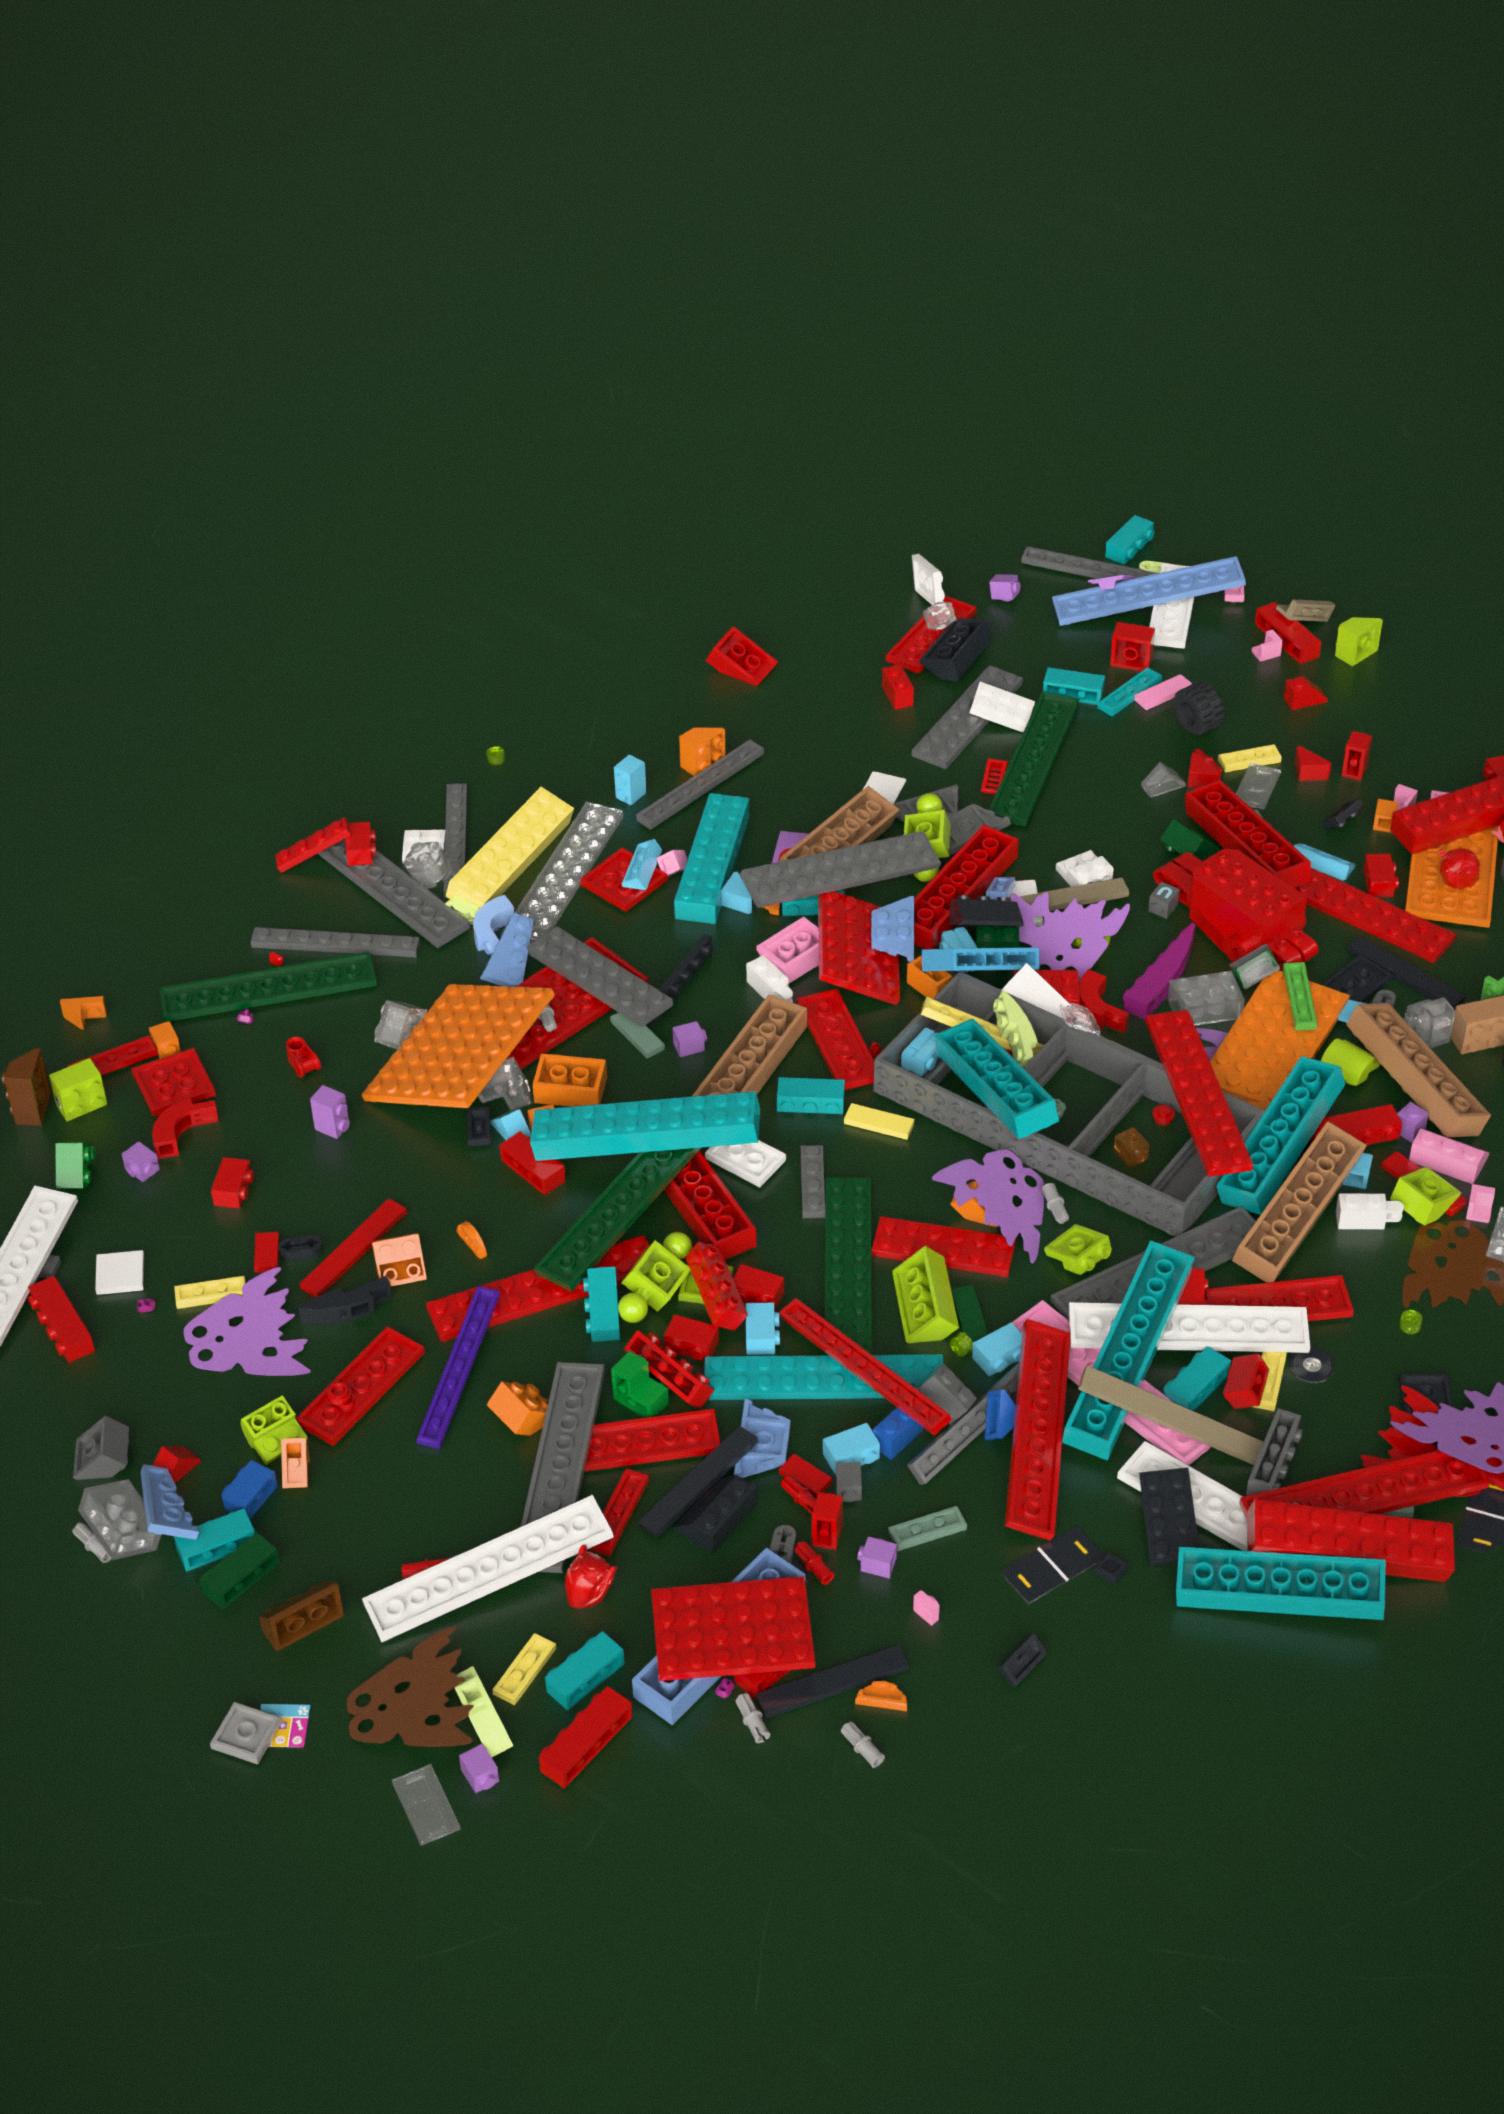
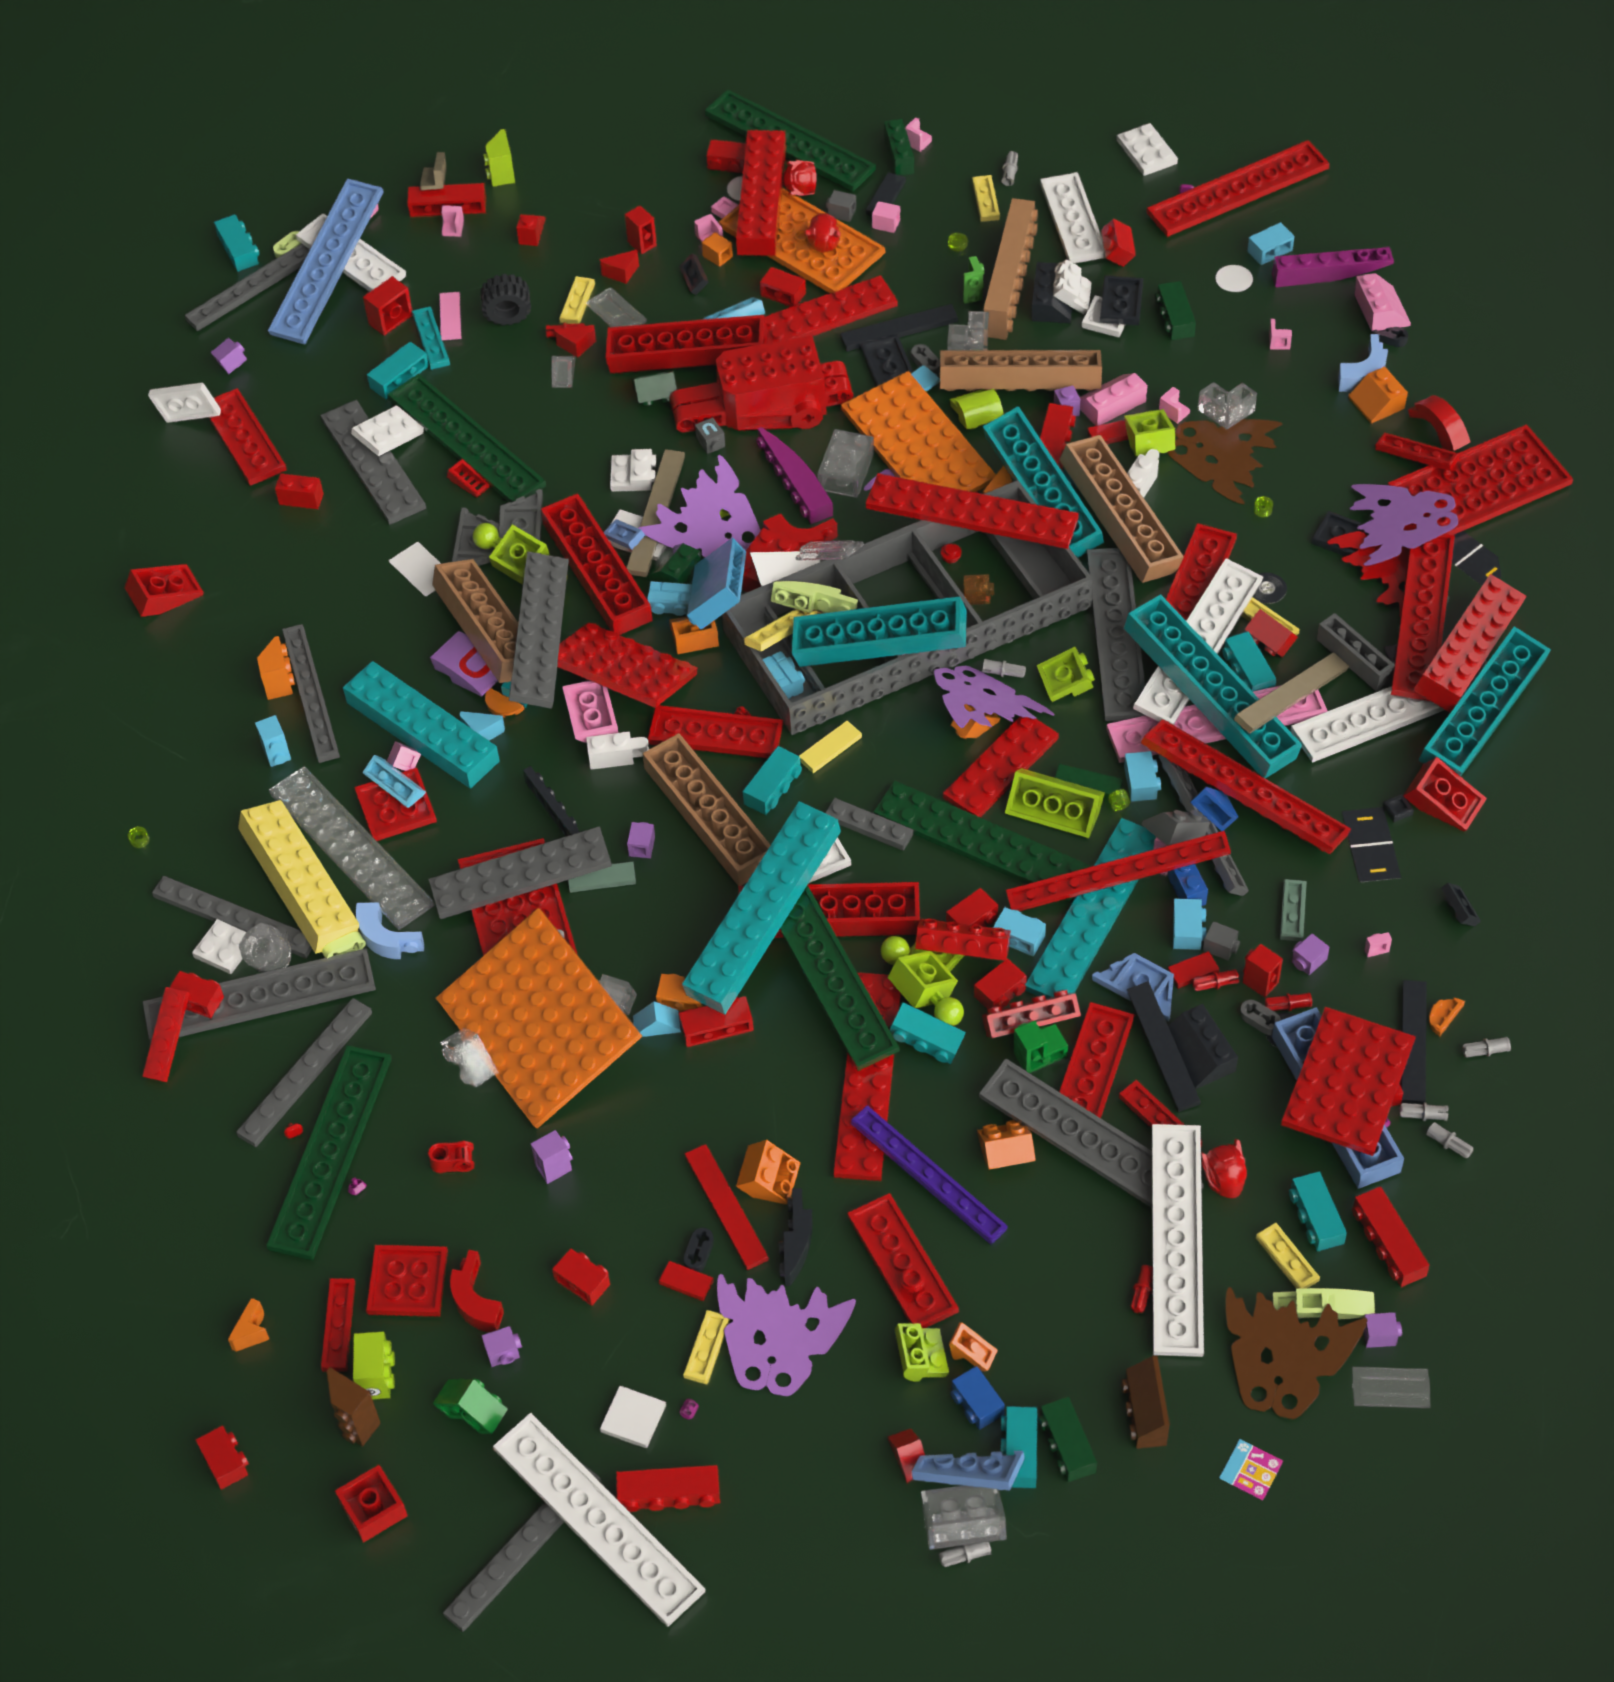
camera: 60 degrees left, 10 degrees up
dark grey slope [73,1416,130,1480] -> none
orange brick [149,1021,181,1059] -> none
light grey plate [210,1702,282,1764] -> none
orange tile [456,1221,487,1259] -> none
black plate [467,1107,491,1146] -> none
medium blue wing [480,913,534,987] -> none
orange brick [533,1054,607,1107] -> none
medium blue wing [871,896,914,962] -> none
black slope [919,619,993,682] -> none
clear brick [923,601,957,630] -> none
black slope [949,895,1024,927] -> none
piece [1088,575,1136,590] -> none
black plate [1139,1467,1199,1567] -> none
piece [1229,944,1280,989] -> none
bright green tile [1283,962,1317,1031] -> none
none -> red slope [1403,757,1487,831]
none -> light grey axle [1426,1122,1474,1158]

